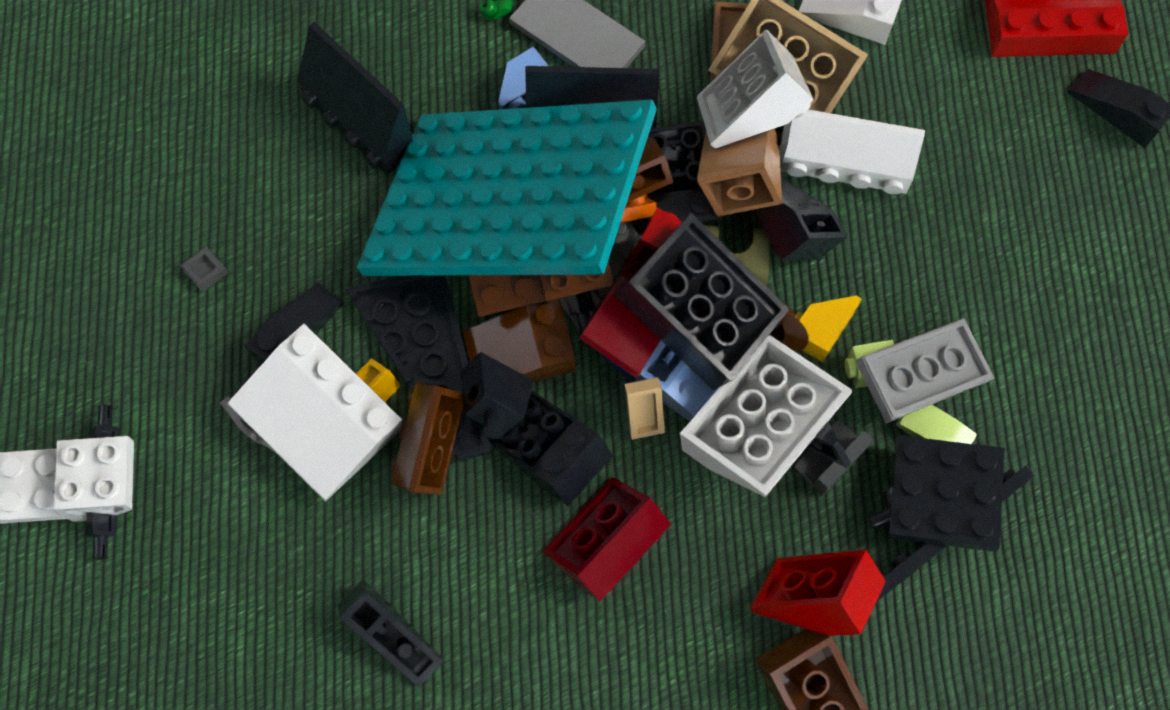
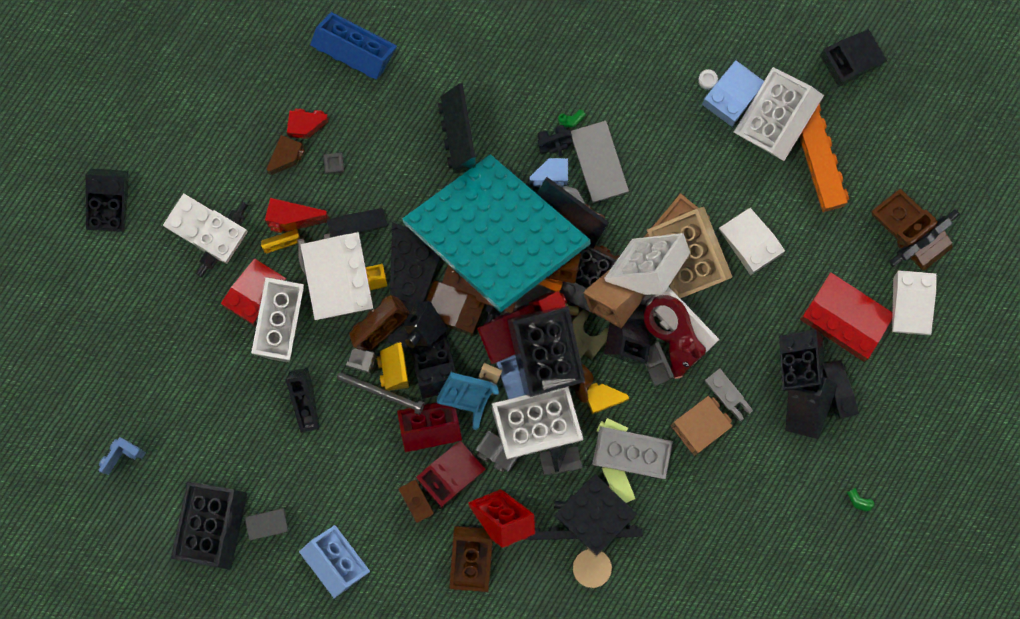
camera: 30 degrees right, 10 degrees up
none -> red slope [221,259,287,327]
none -> white slope [251,278,304,363]
none -> yellow slope [261,229,300,254]
none -> red slope [265,198,330,233]
none -> reddish brown slope [266,135,305,175]
none -> red slope [287,109,329,139]
none -> blue slope [310,12,397,80]
none -> dark grey bar [337,373,425,415]
none -> light grey panel [346,349,376,374]
none -> yellow slope [377,342,409,391]
none -> reddish brown brick [398,479,434,523]
none -> dark red slope [416,441,486,508]
none -> dark azure piece [437,372,499,430]
none -> dark grey brick [476,431,518,473]
none -> black hips [538,124,573,157]
none -> tan tile [573,549,612,588]
none -> dark red animal [644,295,706,378]
none -> dark grey panel [644,342,674,387]
none -> medium nougat slope [670,396,732,456]
none -> light grey hinge [705,369,753,421]
none -> black slope [779,330,824,391]
none -> black slope [785,377,838,439]

